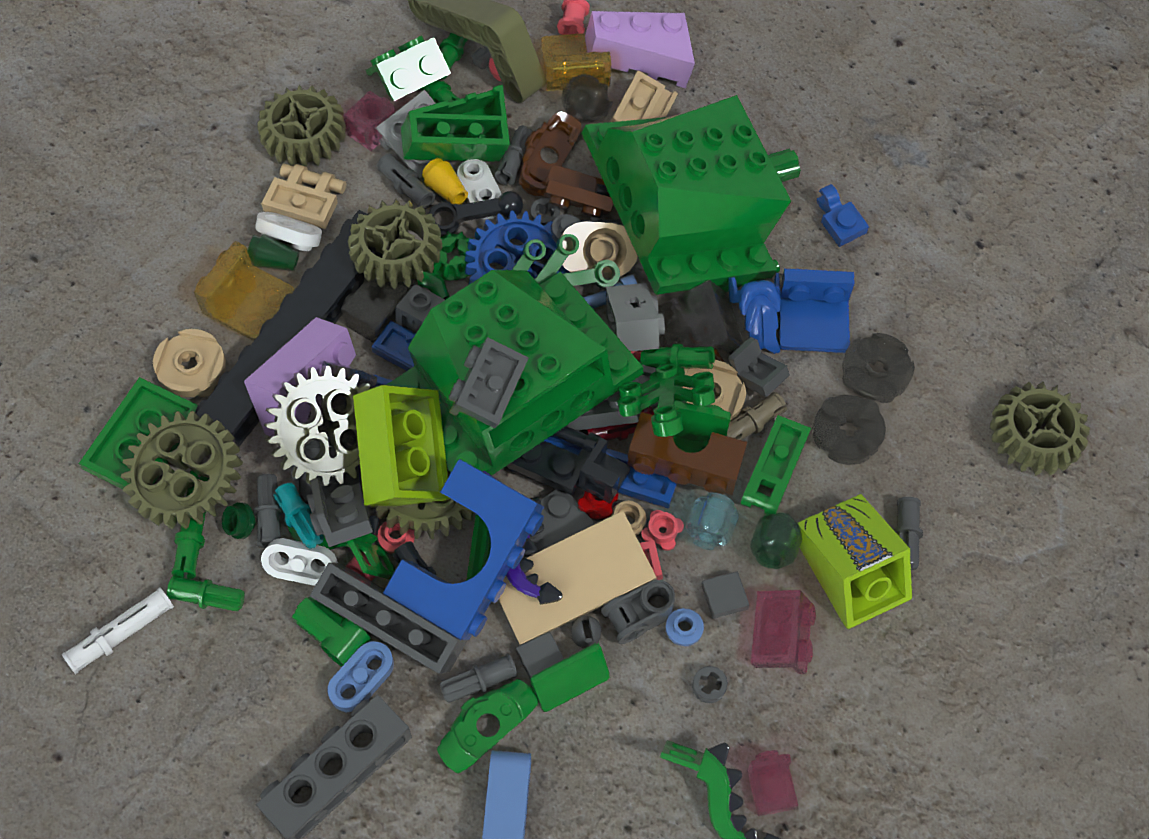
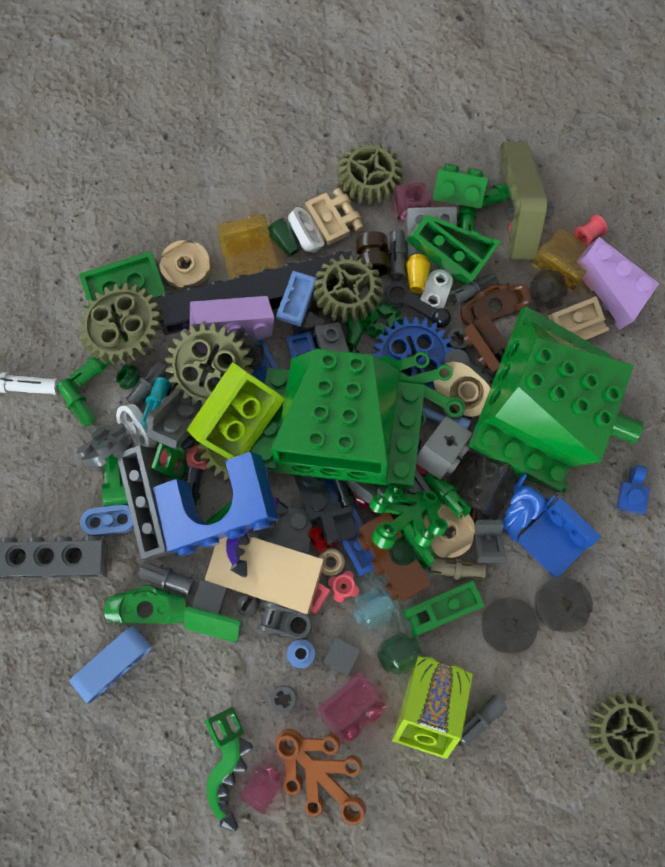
camera: 40 degrees right, 10 degrees up
dark grey bracket [448,337,528,428] -> none
none -> dark grey plate [77,423,132,468]
none -> medium blue plate [276,271,317,327]
none -> dark orange plant [276,729,366,825]
none -> dark brown wheel [356,231,390,277]

